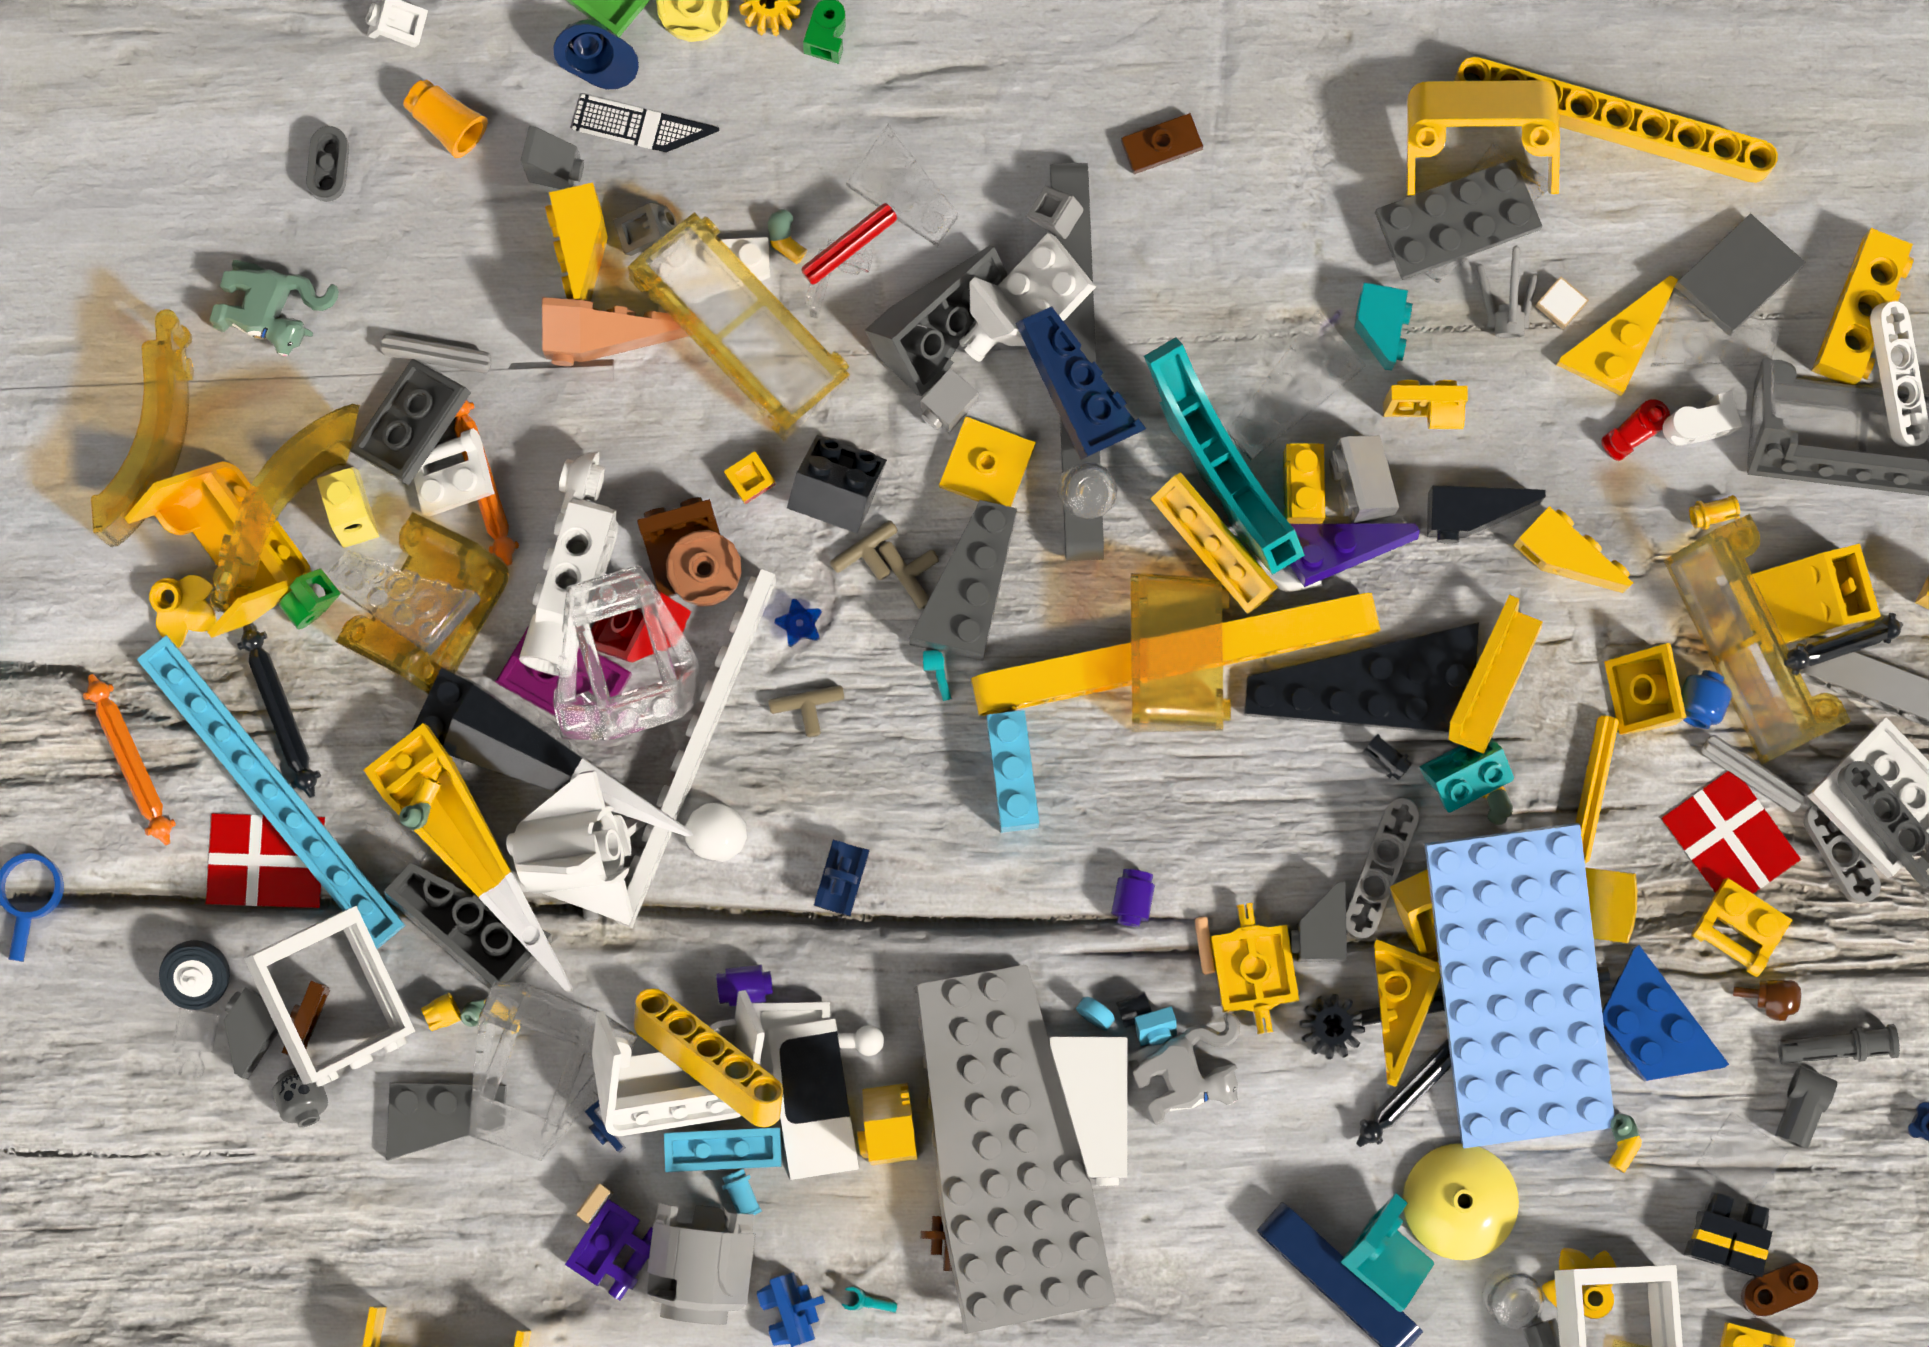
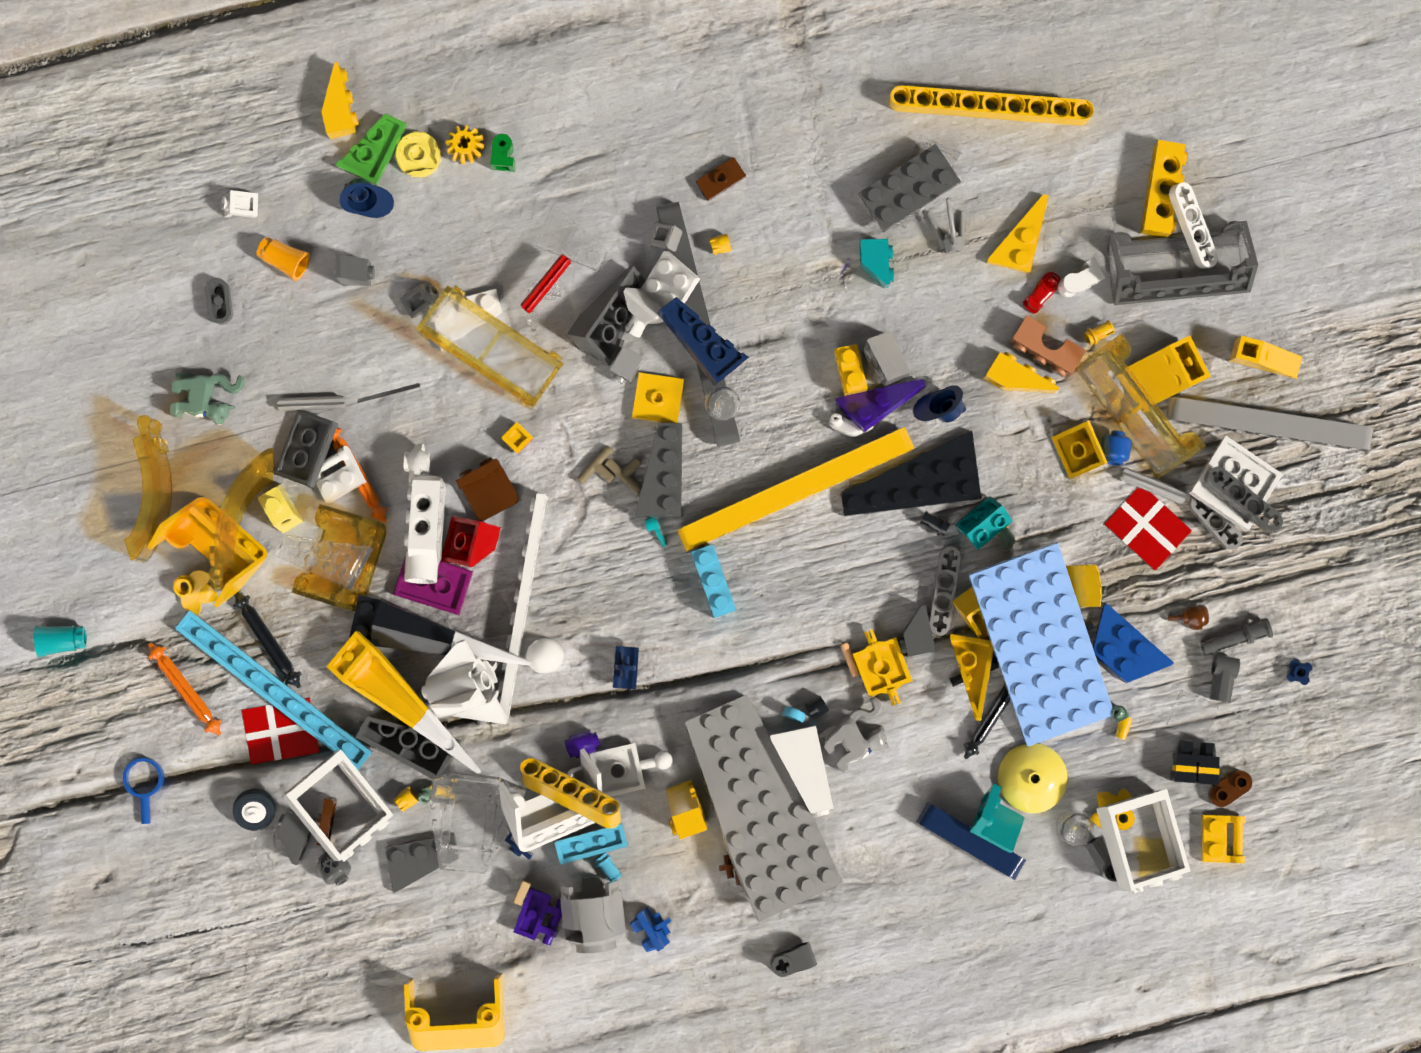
camera: 10 degrees left, 5 degrees up
green leg [279,568,341,630] -> none
arm [400,776,441,830] -> none
wedge [542,297,698,366] -> none
yellow slope [545,182,608,302] -> none
clear windscreen [553,565,703,741] -> none
sticker [572,94,720,153] -> none
nougat plate [666,530,742,606] -> none
arm [767,209,807,265] -> none
sticker [767,1019,859,1180] -> none
dark tan piece [768,685,845,738] -> none
clear blue plate [774,599,822,647] -> none
black slope [787,435,887,533] -> none
teal hand [842,1287,898,1313] -> none
dark purple brick [1111,869,1155,927] -> none
clear yellow windscreen [1130,573,1231,732] -> none
medium azure plate [1135,1006,1177,1046] -> none
teal arch [1144,337,1305,575] -> none
yellow fence [1150,472,1278,614] -> none
clear wing [1227,309,1366,461] -> none
black gear [1299,994,1365,1060] -> none
yellow plate [1383,380,1468,429] -> none
yellow windscreen [1406,80,1560,195] -> none
black slope [1427,485,1546,544] -> none
yellow fence [1448,595,1543,754] -> none
white tile [1535,277,1589,330] -> none
yellow axle [1575,715,1619,863] -> none
dark grey tile [1675,213,1806,336] -> none
yellow plate [1691,878,1792,977] -> none
black wheel [1784,613,1903,675] -> none
none -> yellow hose [710,233,732,255]
none -> dark blue piece [913,385,966,423]
none -> nougat arch [1010,315,1087,377]

